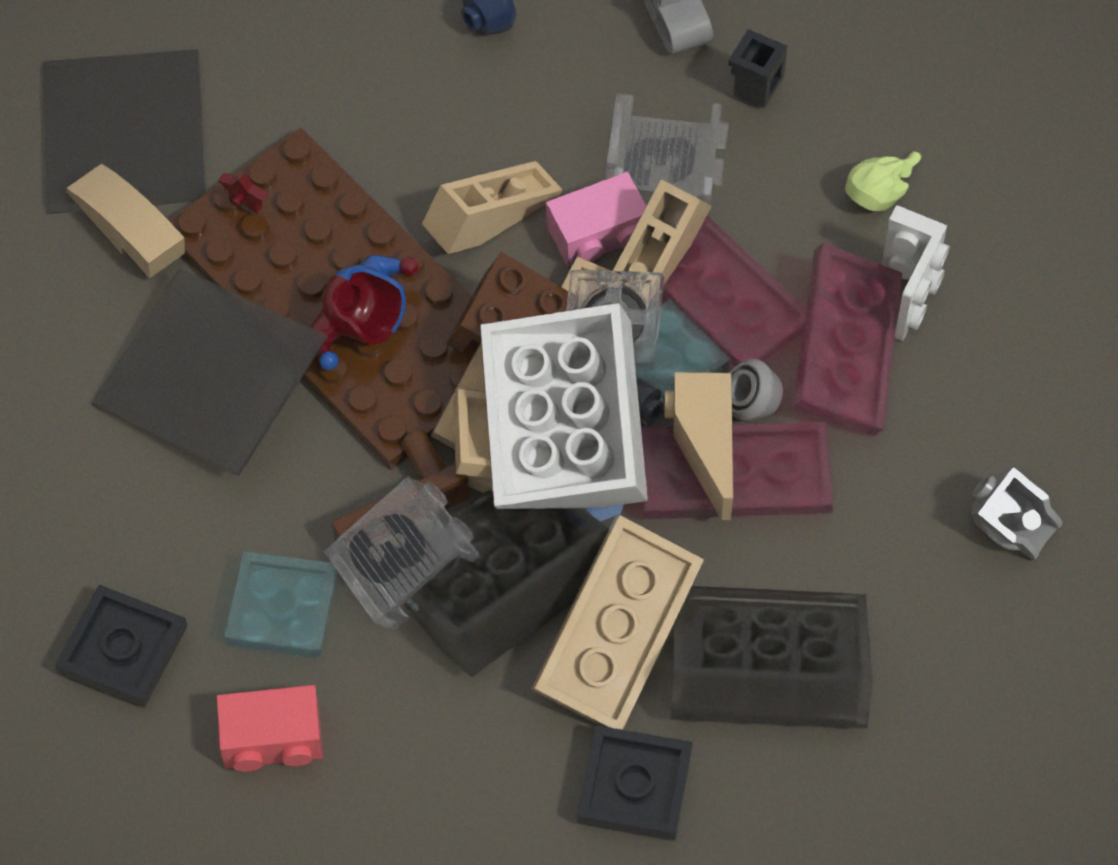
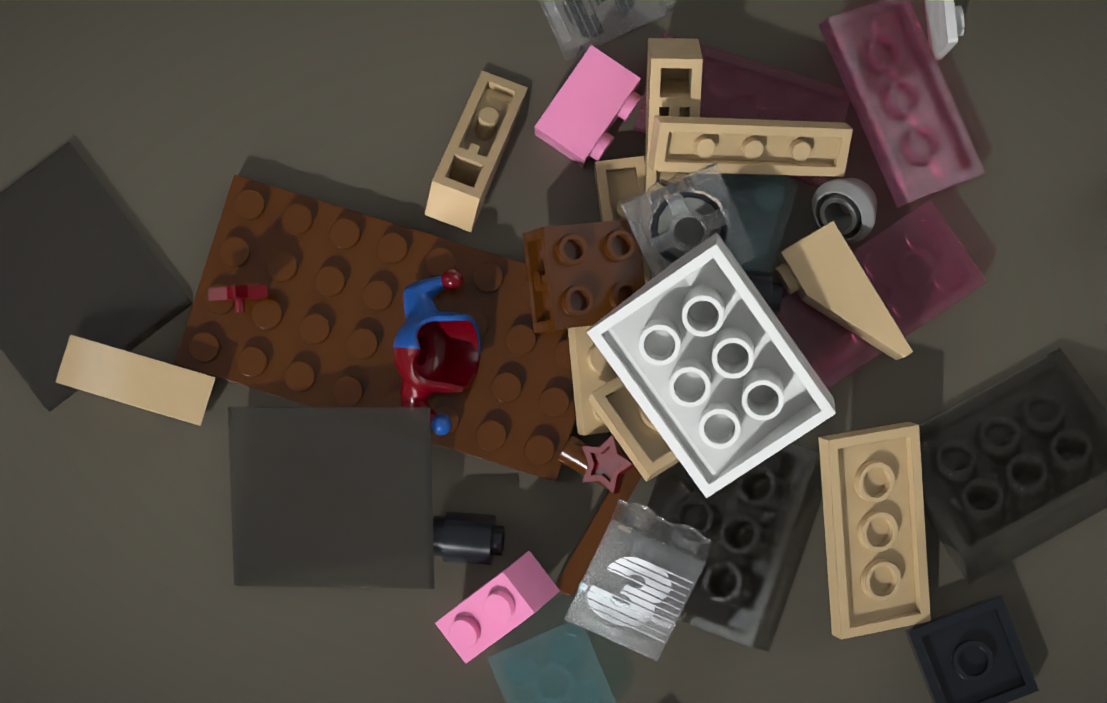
camera: 35 degrees left, 25 degrees up
none -> black brick [430,511,505,565]
none -> bright pink brick [435,551,560,664]
none -> dark red piece [582,434,634,494]
none -> tan plate [648,116,853,177]

